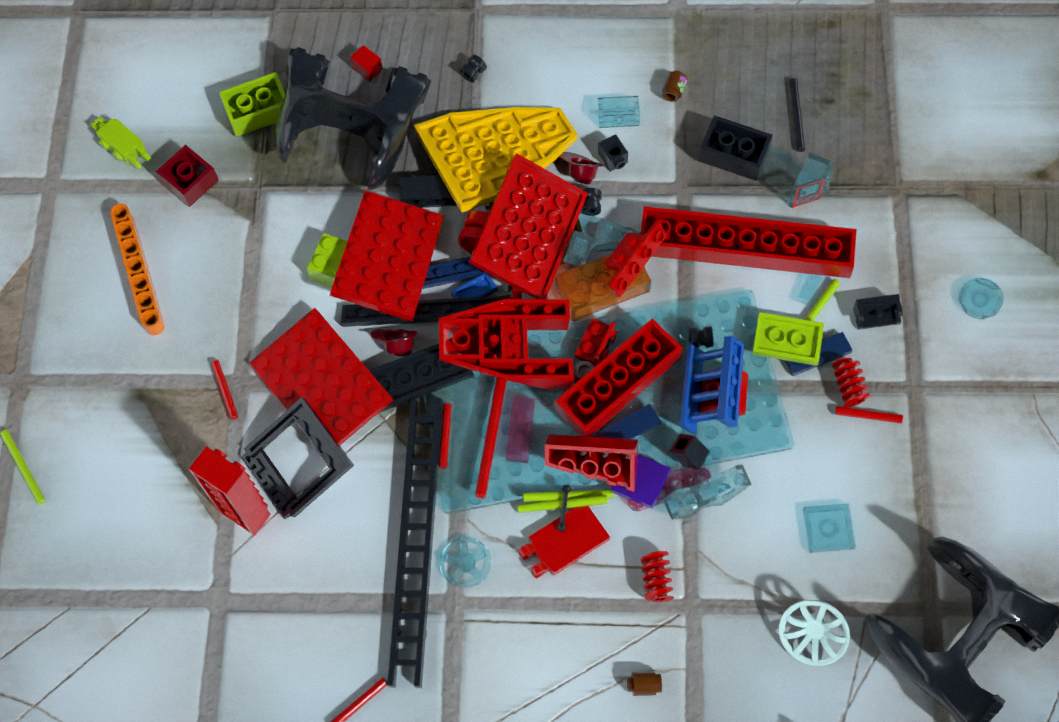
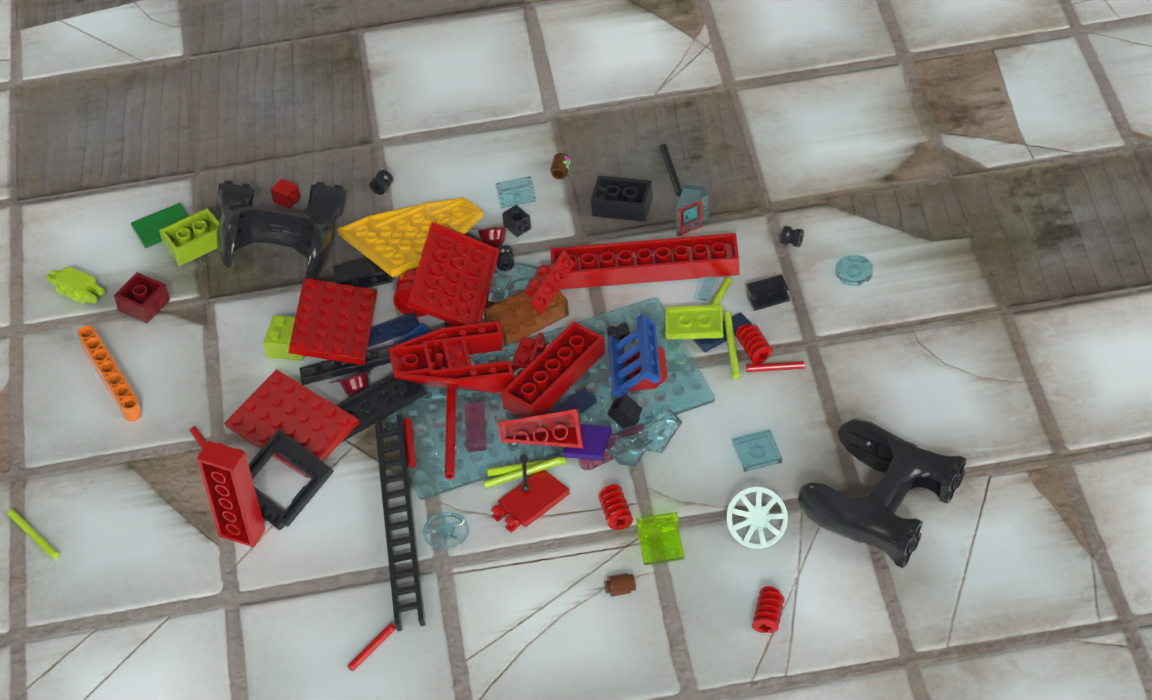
camera: 10 degrees left, 20 degrees down
none -> green tile [131,203,189,248]
none -> clear neon green bracket [636,512,684,565]
none -> lime bar [723,312,740,379]
none -> black wheel [781,226,804,247]

